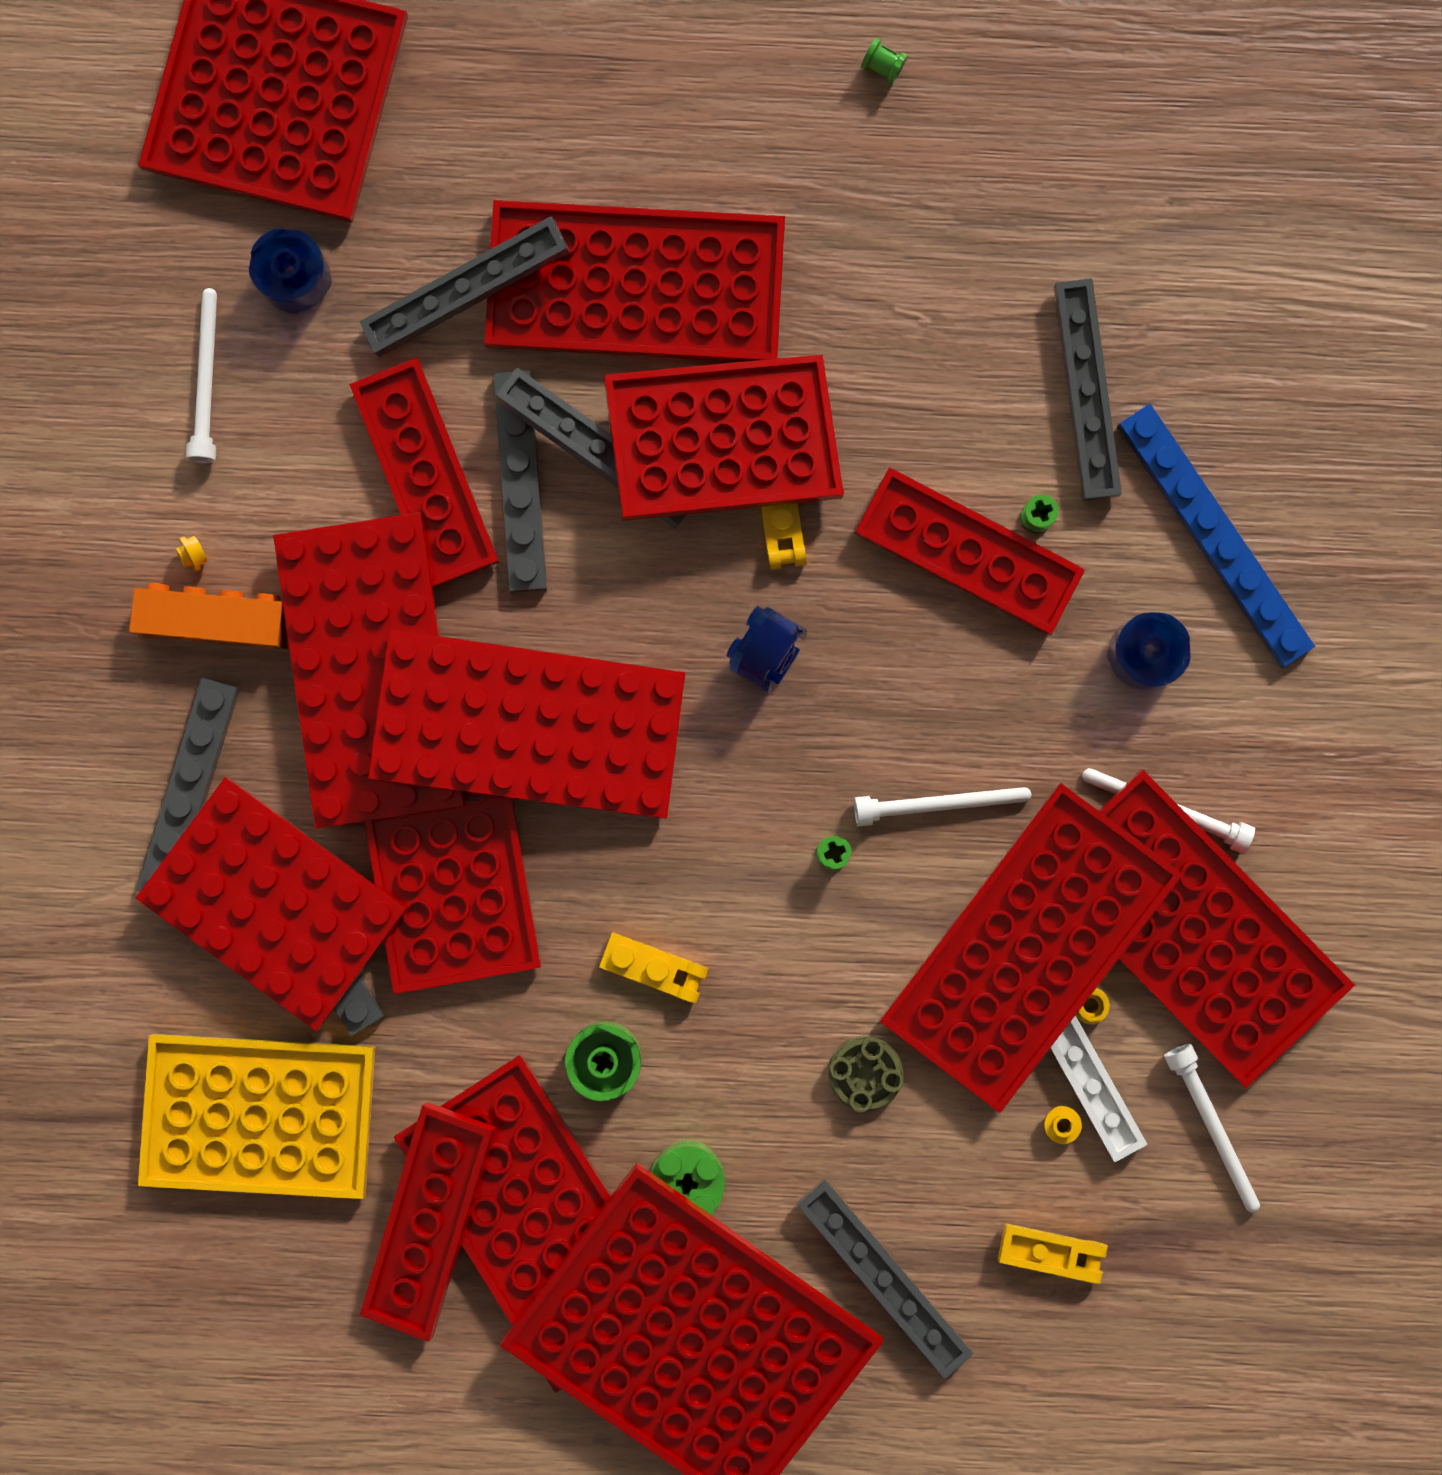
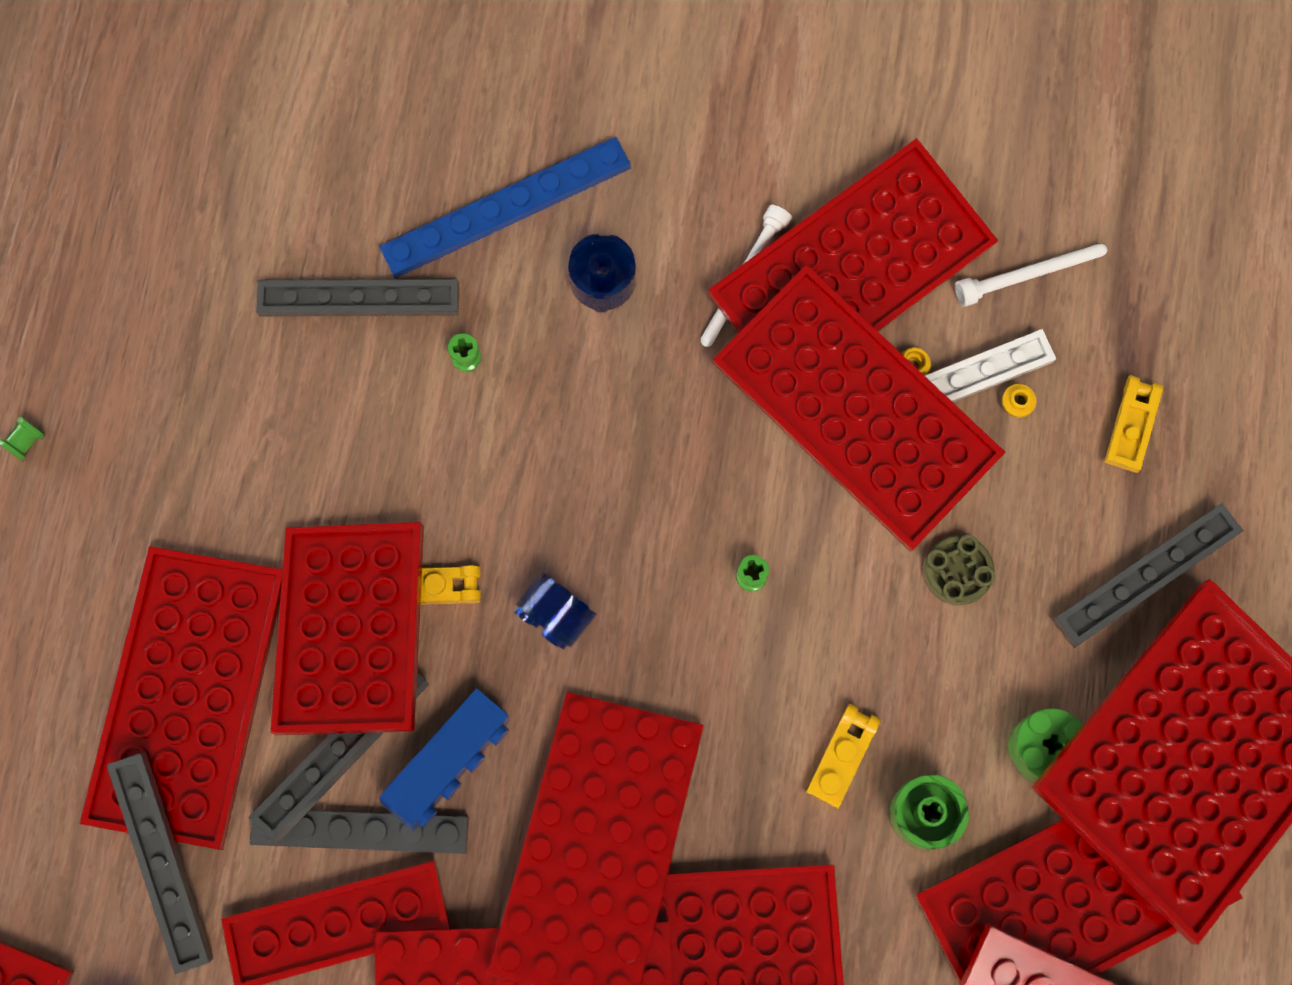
camera: 80 degrees left, 10 degrees down
red plate [854,467,1086,636] -> none
white piece [854,787,1032,827] -> none
none -> blue brick [379,688,509,831]

